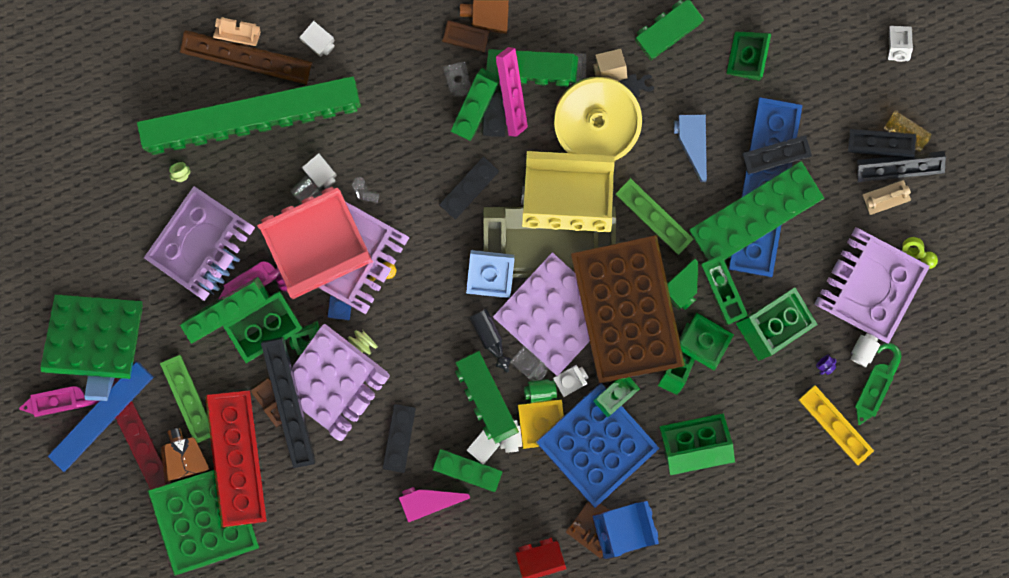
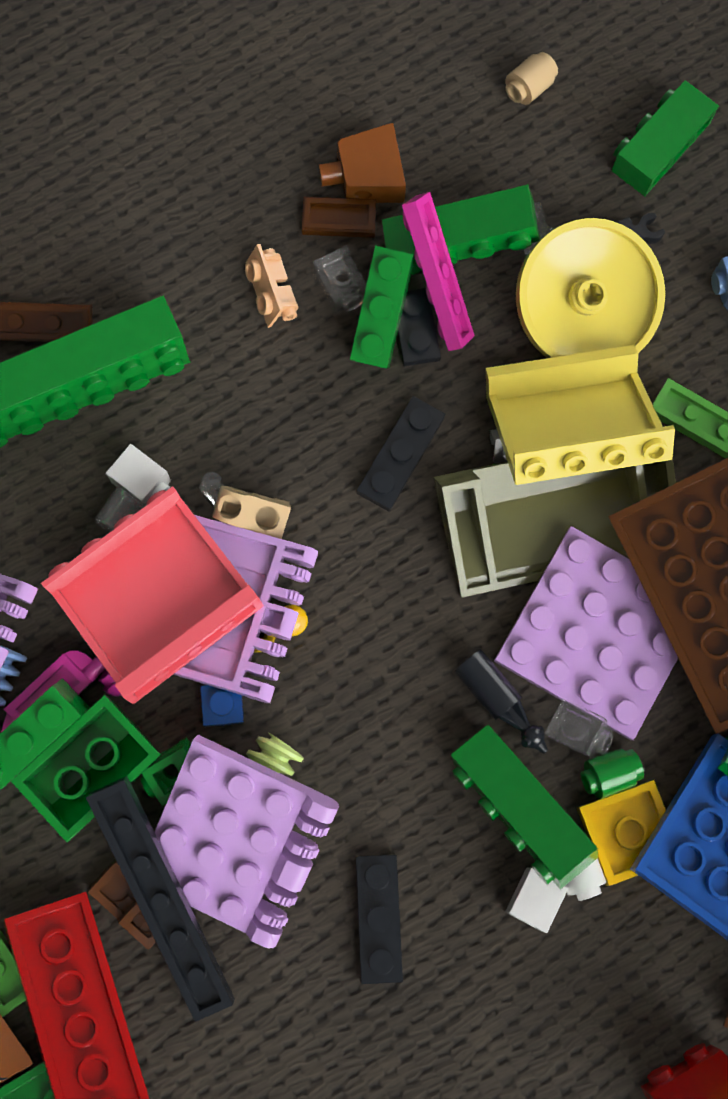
camera: 10 degrees left, 10 degrees down
white brick [299,21,335,57] -> none
dark pink slope [399,487,470,522] -> none
green brick [433,449,503,492] -> none
light blue plate [466,250,515,298] -> none
white bracket [553,365,588,397] -> none
tan brick [593,49,628,81] -> none
none -> tan leg [212,486,291,539]
none -> light nougat hinge [245,244,299,328]

